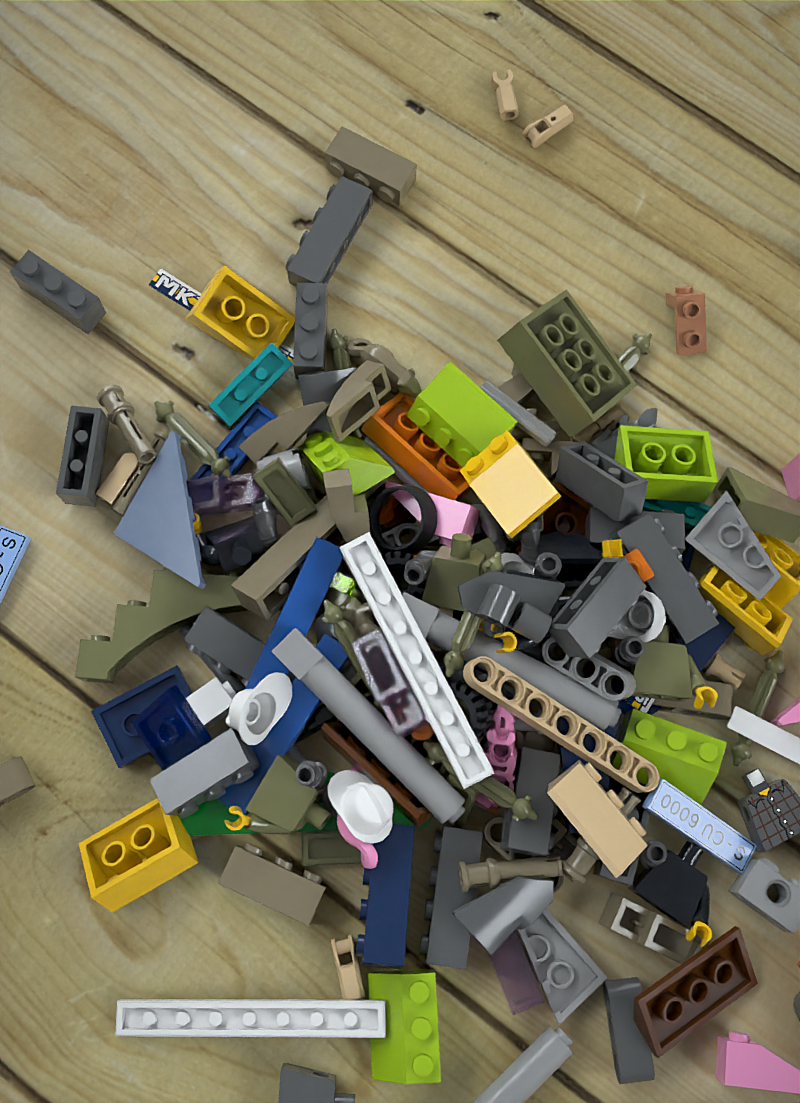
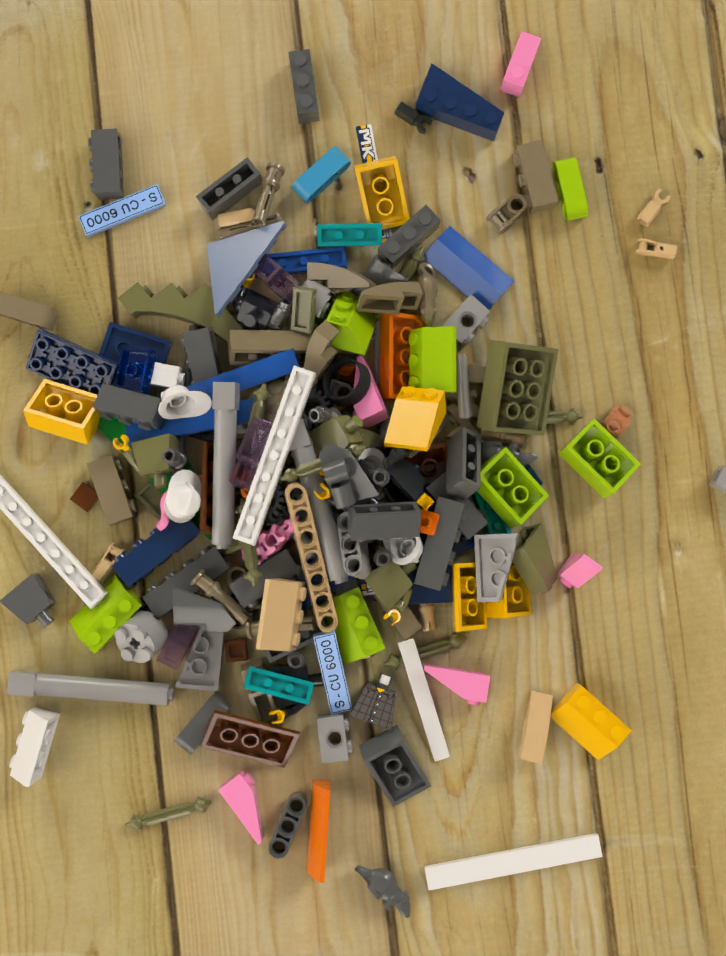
camera: 50 degrees right, 10 degrees up
olive wheel [154,401,232,479] -> none
dark grey brick [286,176,373,286] -> none
clear neon green piece [329,571,357,596] -> none
none -> dark blue tile [25,328,119,395]
none -> reddish brown tile [70,482,98,512]
none -> light grey brick [114,611,168,663]
none -> reddish brown tile [224,638,249,663]
none -> teal plate [244,666,314,705]
none -> dark azure beam [291,146,351,204]
none -> pearl dark grey bar [394,101,432,134]
none -> dark blue wedge [415,63,504,142]
none -> blue slope [424,226,514,310]
none -> light grey brick [443,295,490,347]
none -> dark tan piece [485,194,527,235]
none -> bright pink slope [500,31,541,98]
none -> lime beam [553,157,588,222]
none -> lime slope [557,418,641,499]

